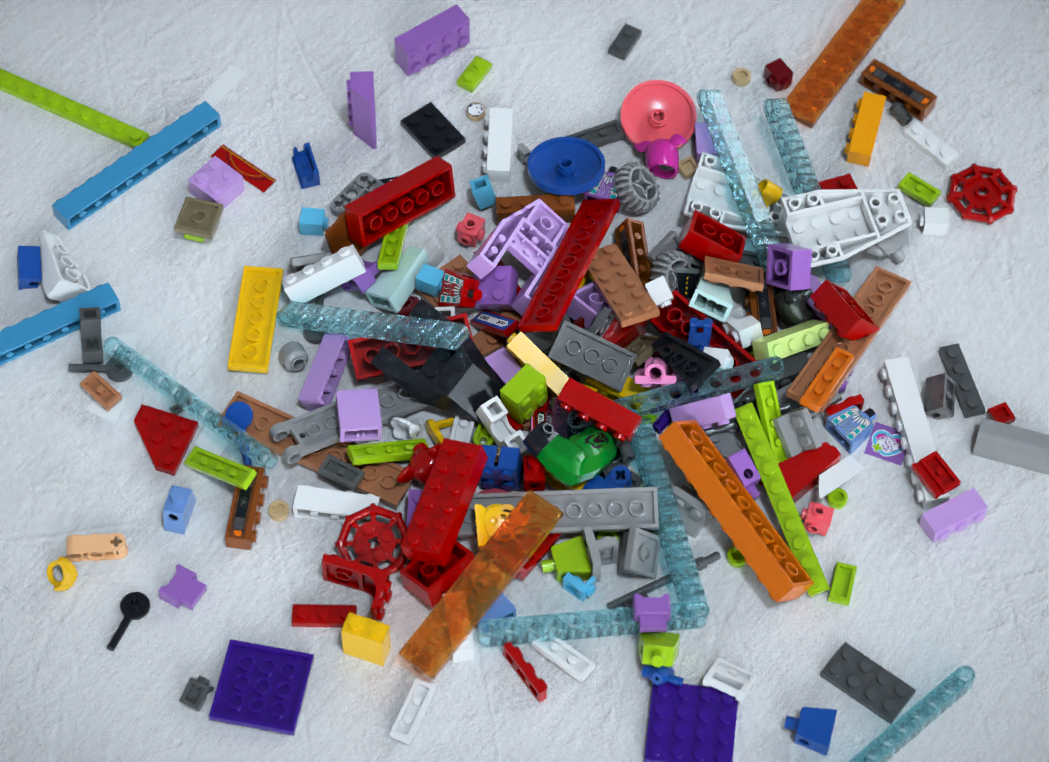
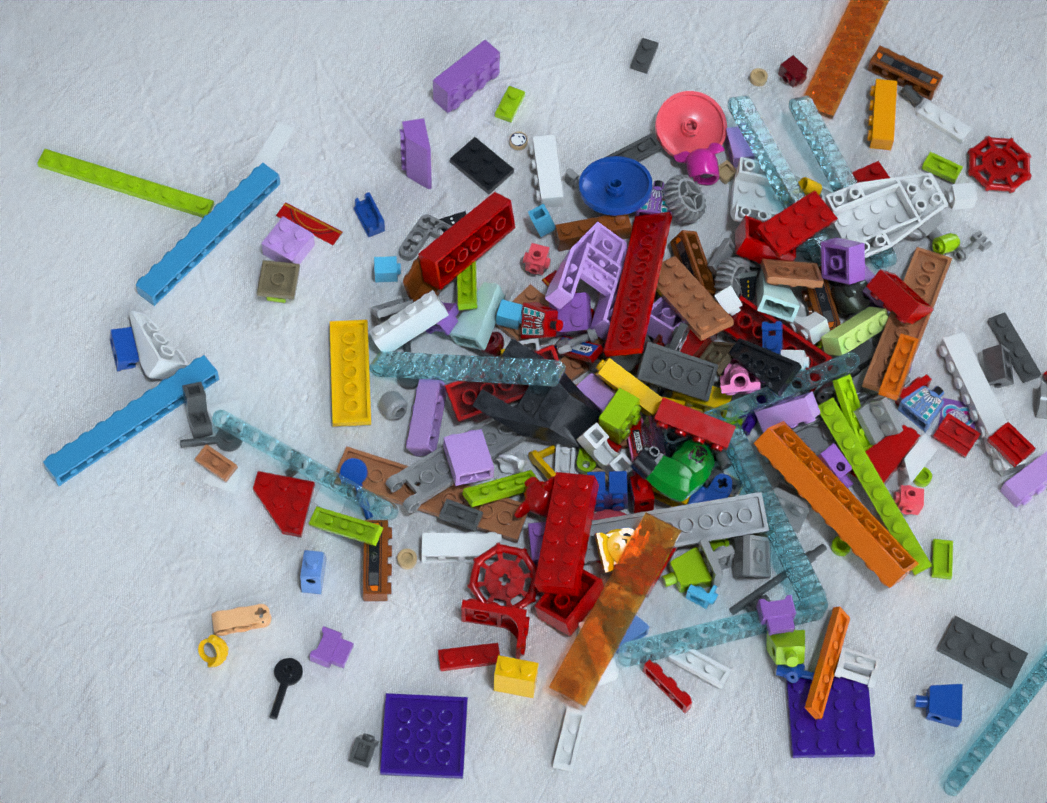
camera: 10 degrees left, 5 degrees up
none -> light grey hinge [556,328,598,354]
none -> red plate [756,190,838,258]
none -> orange plate [805,606,850,719]
none -> lime brick [932,233,960,255]
none -> red plate [933,413,981,457]
none -> light grey hinge [954,231,993,261]

